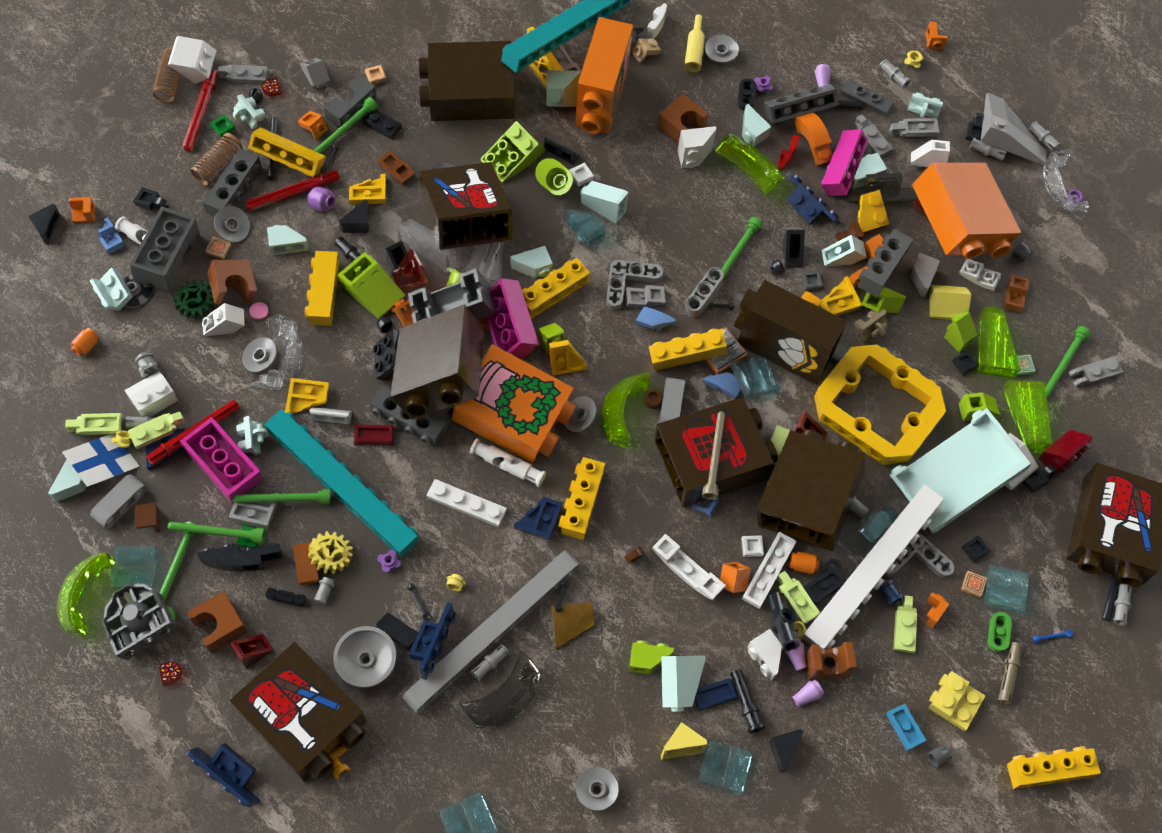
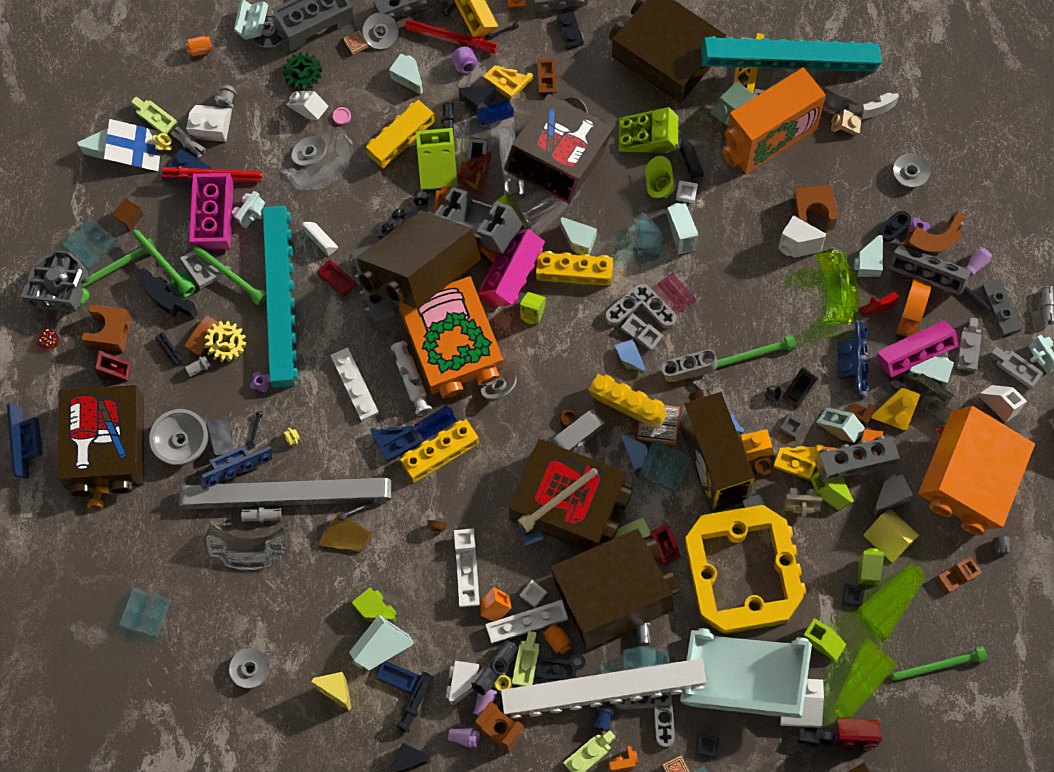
camera: 50 degrees right, 5 degrees up
clear neon green windscreen [57,552,115,636] -> none
light grey beam [90,474,147,529] -> none
yellowish green hinge [128,411,185,449] -> none
dark orange piece [207,259,257,304] -> none
yellow wing [285,378,330,414] -> none
bright green piece [313,97,379,154] -> none
yellow wing [549,340,588,376] -> none
clear neon green windscreen [601,372,651,448] -> none
light yellow piece [684,15,705,73] -> none
clear light blue slope [698,740,752,794] -> none
white slope [960,259,1001,291] -> none
tile [1011,355,1035,376] -> none
light grey hinge [1069,356,1123,387] -> none
none -> clear blue hinge [414,405,457,440]
none -> clear blue hinge [475,99,515,127]
none -> clear pink tile [658,272,697,313]
none -> dark orange arch [902,211,965,255]

